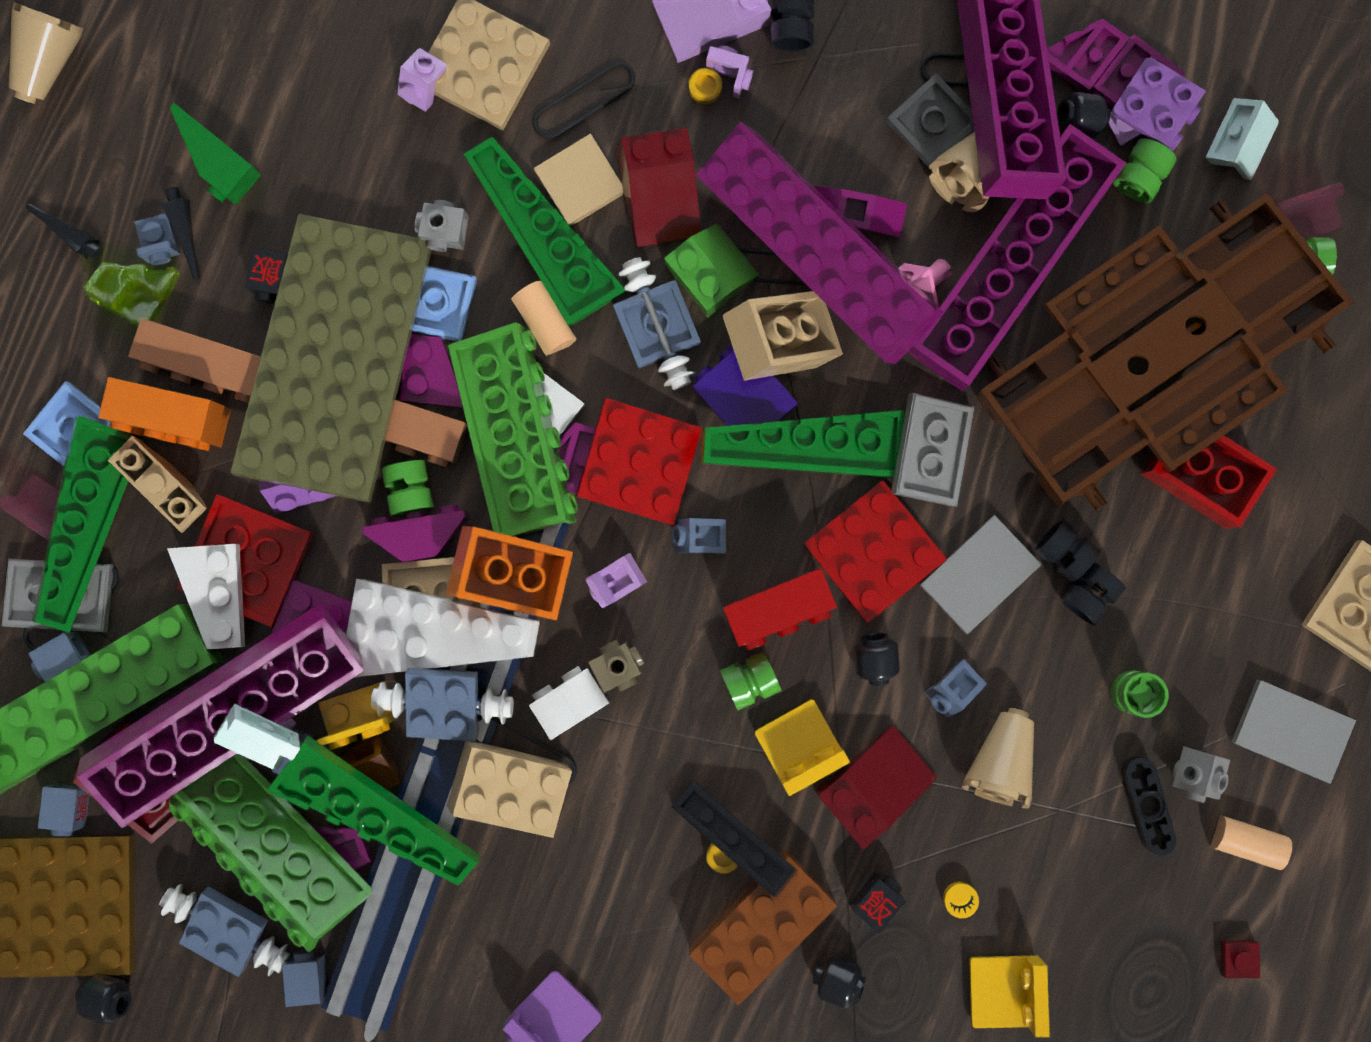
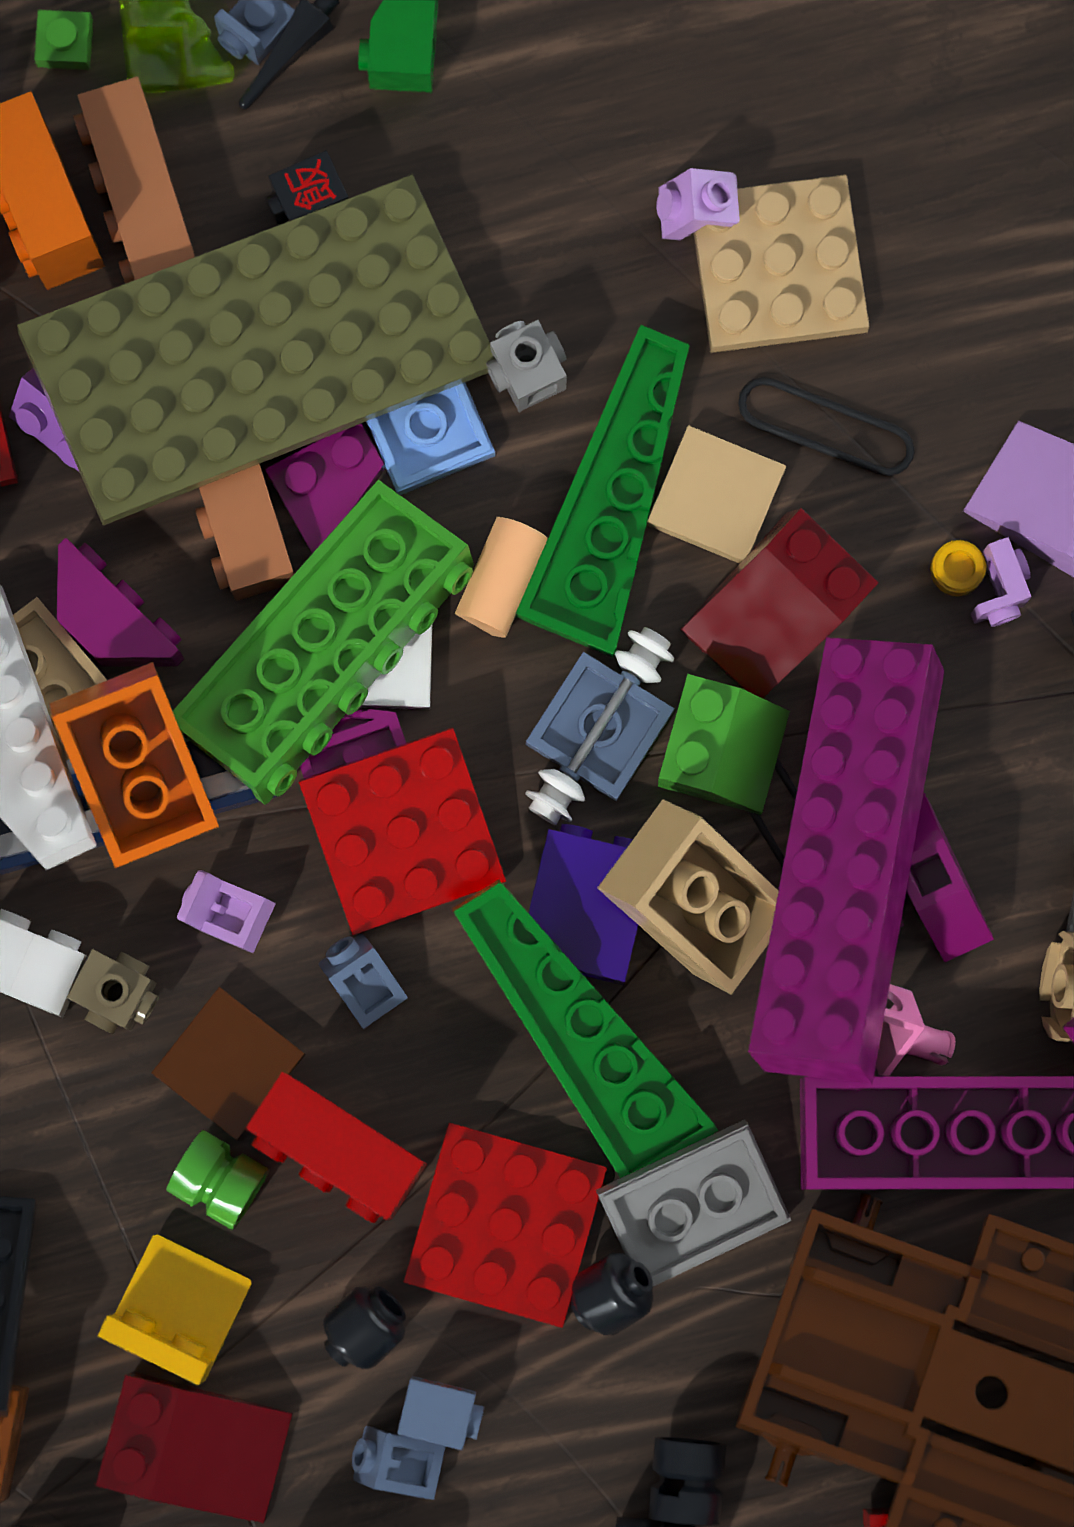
camera: 50 degrees right, 5 degrees down
bright green wheel [381,460,434,516] -> none
light grey tile [919,515,1042,634] -> none
none -> bright green plate [35,10,93,70]
none -> reddish brown tile [152,987,306,1141]
none -> sand blue brick [397,1376,484,1450]
none -> black head [571,1253,654,1335]

